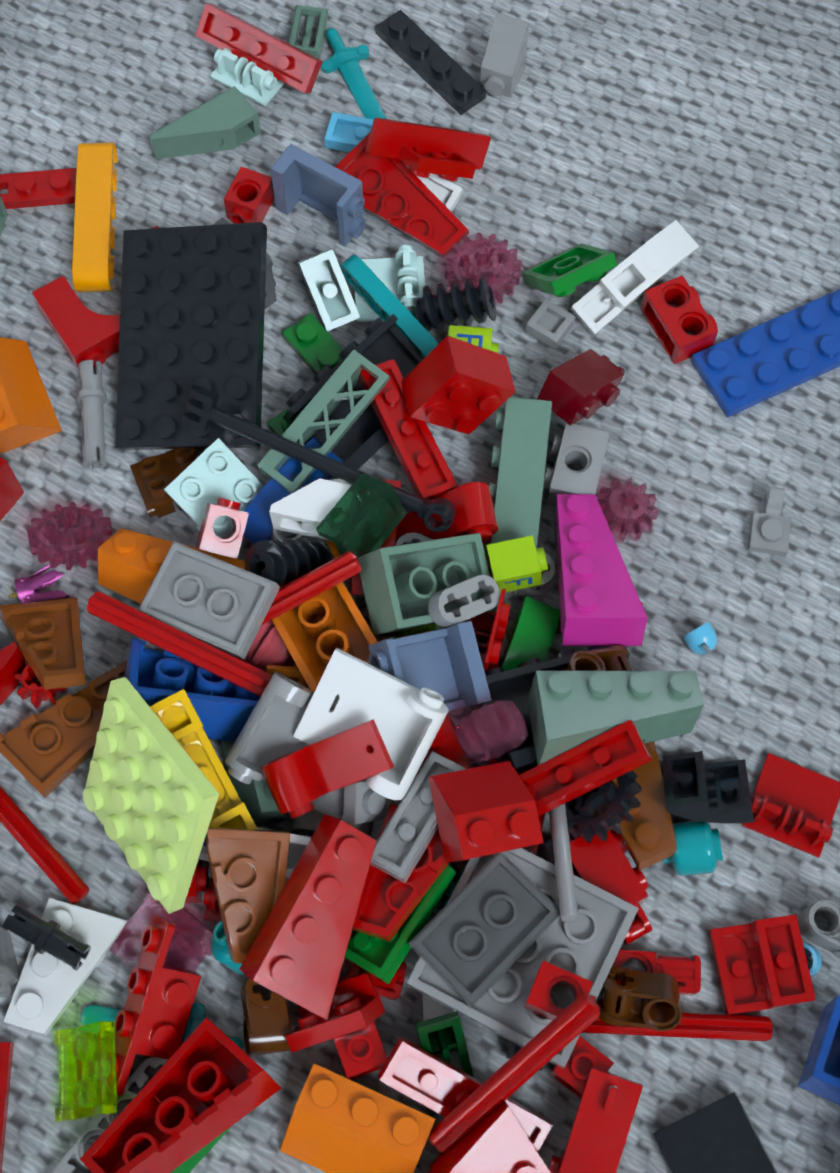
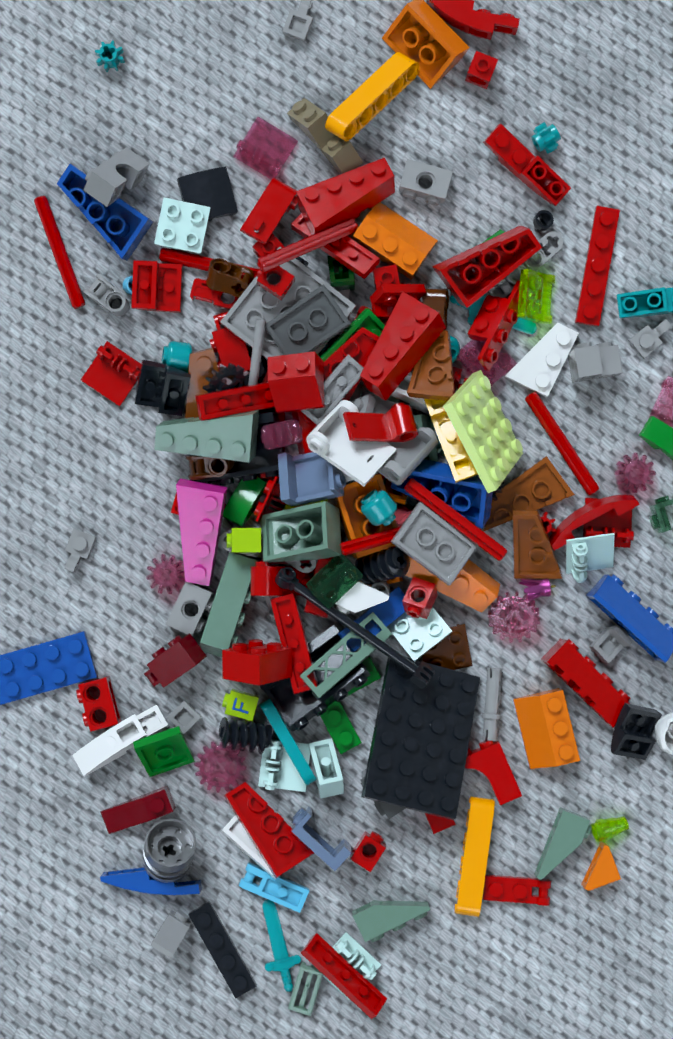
camera: 170 degrees left, 20 degrees up
black pin [3,904,91,971] -> none
red bracket [366,118,491,181] -> none
light grey beam [428,574,500,627] -> none
medium azure hinge [682,622,717,655] -> none
none -> dark red slope [100,785,176,834]
none -> blue slope [100,867,202,895]
none -> flat silver wheel [142,819,196,883]
none -> light aqua hinge [154,198,211,254]
none -> teal head [361,489,397,526]

